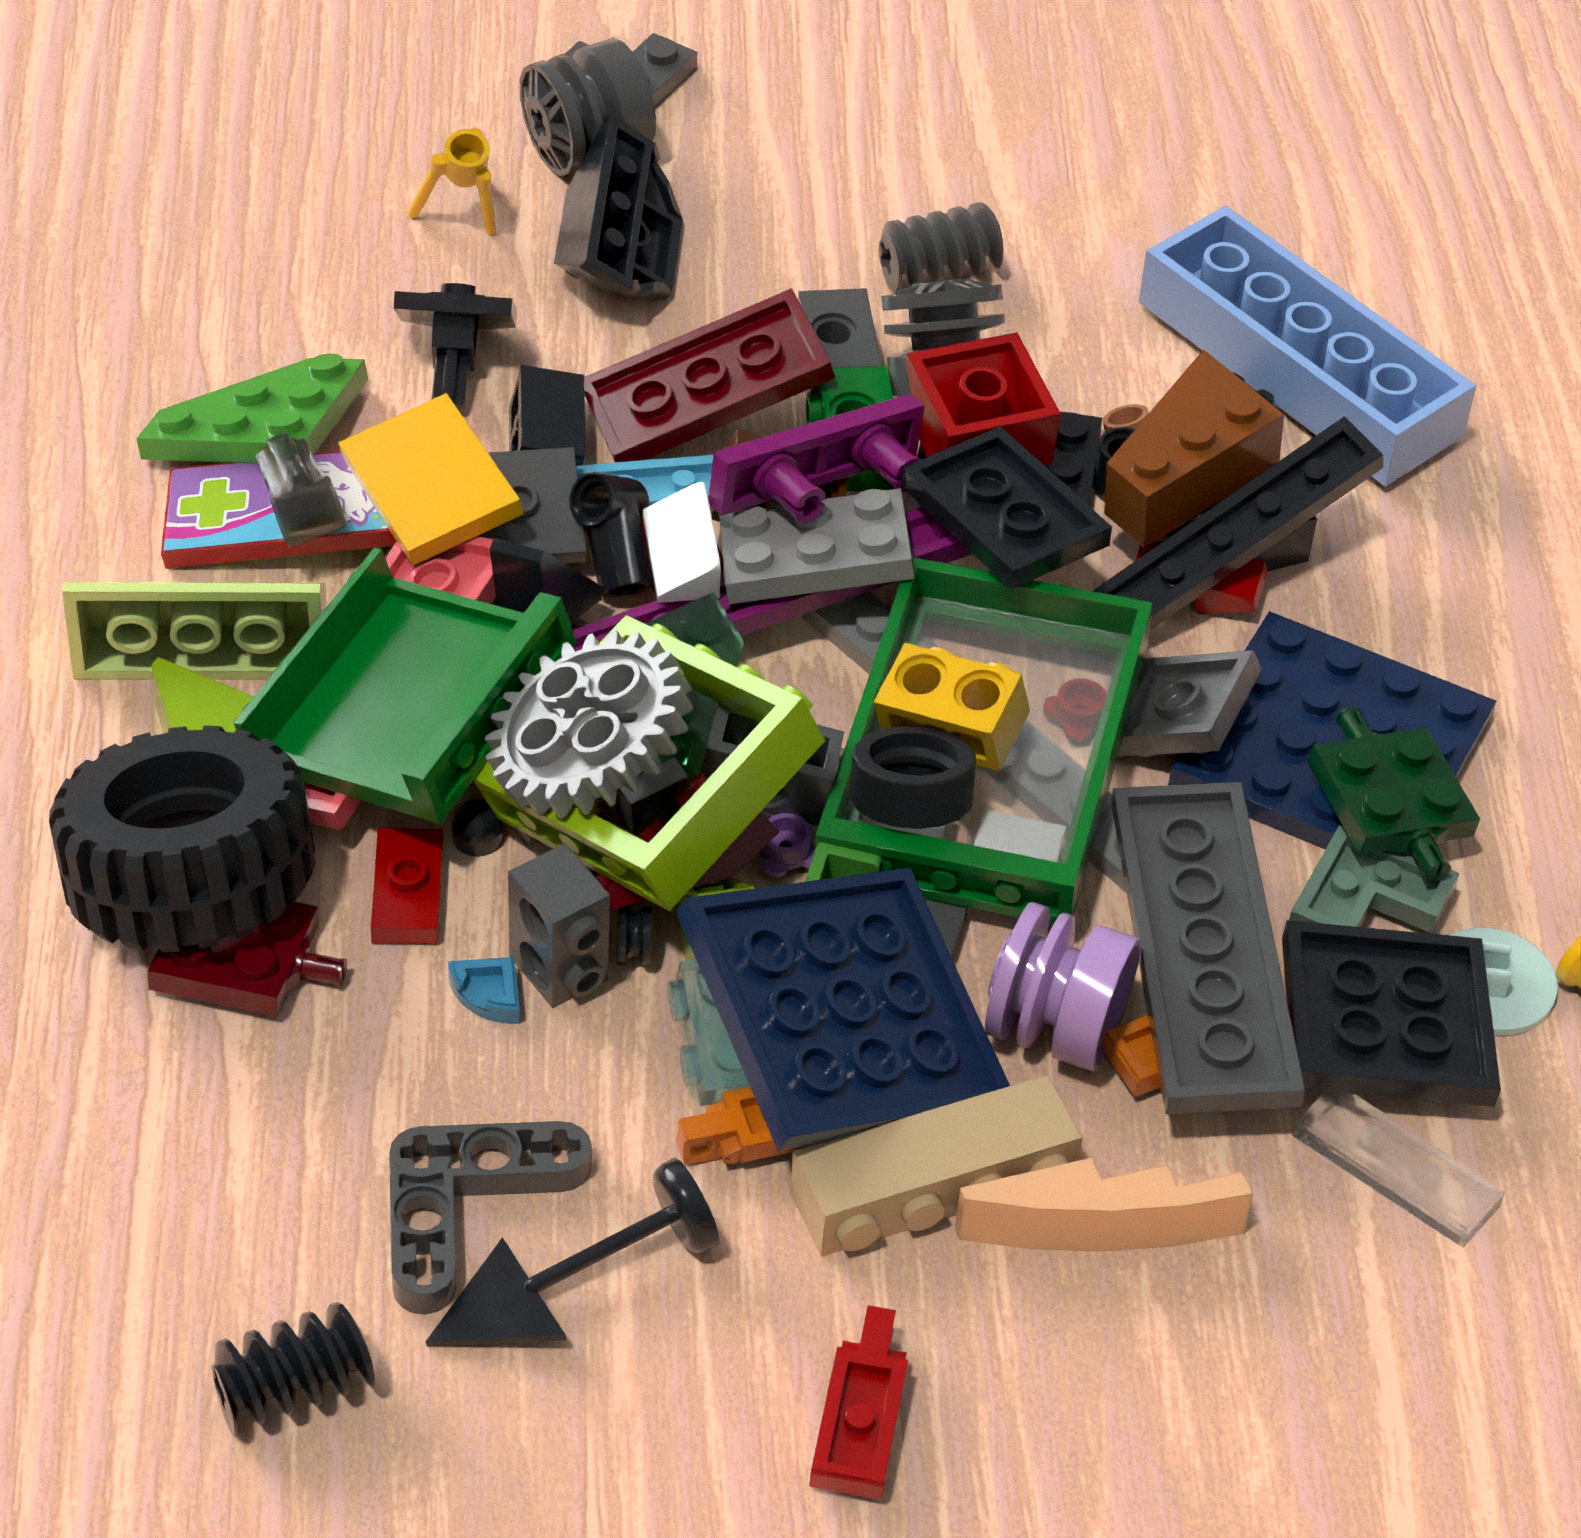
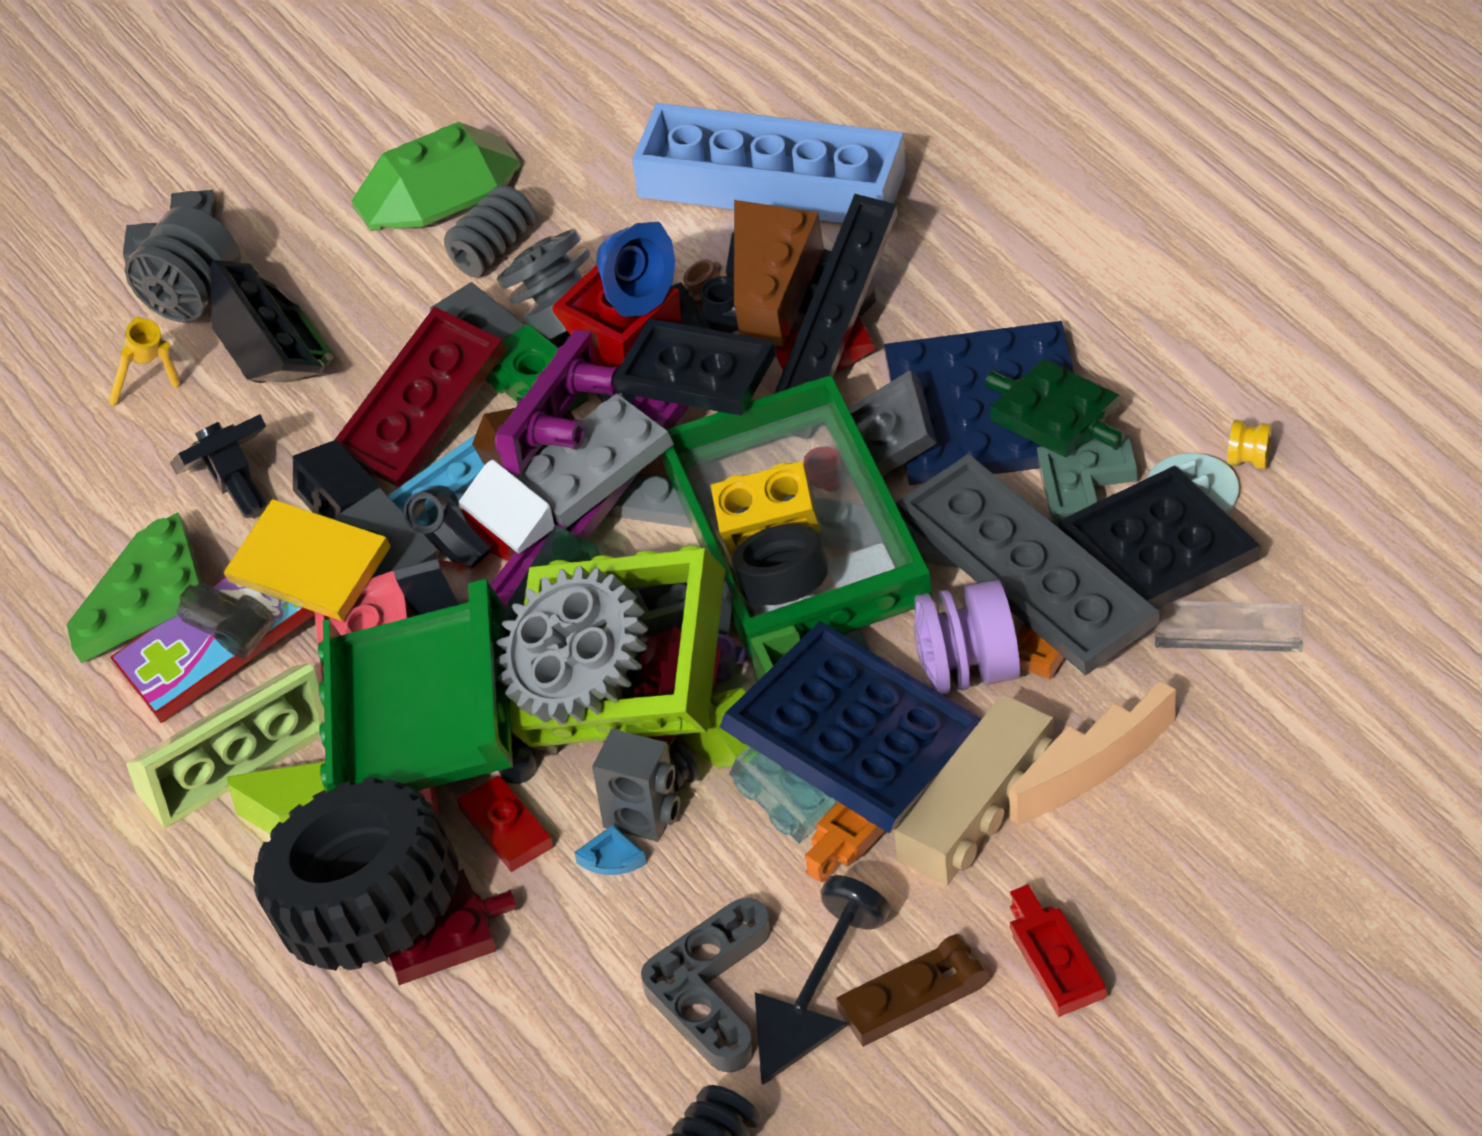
camera: 25 degrees left, 0 degrees up
none -> bright green wedge [351,122,521,231]
none -> blue piece [596,221,675,317]
none -> reddish brown plate [836,934,990,1047]

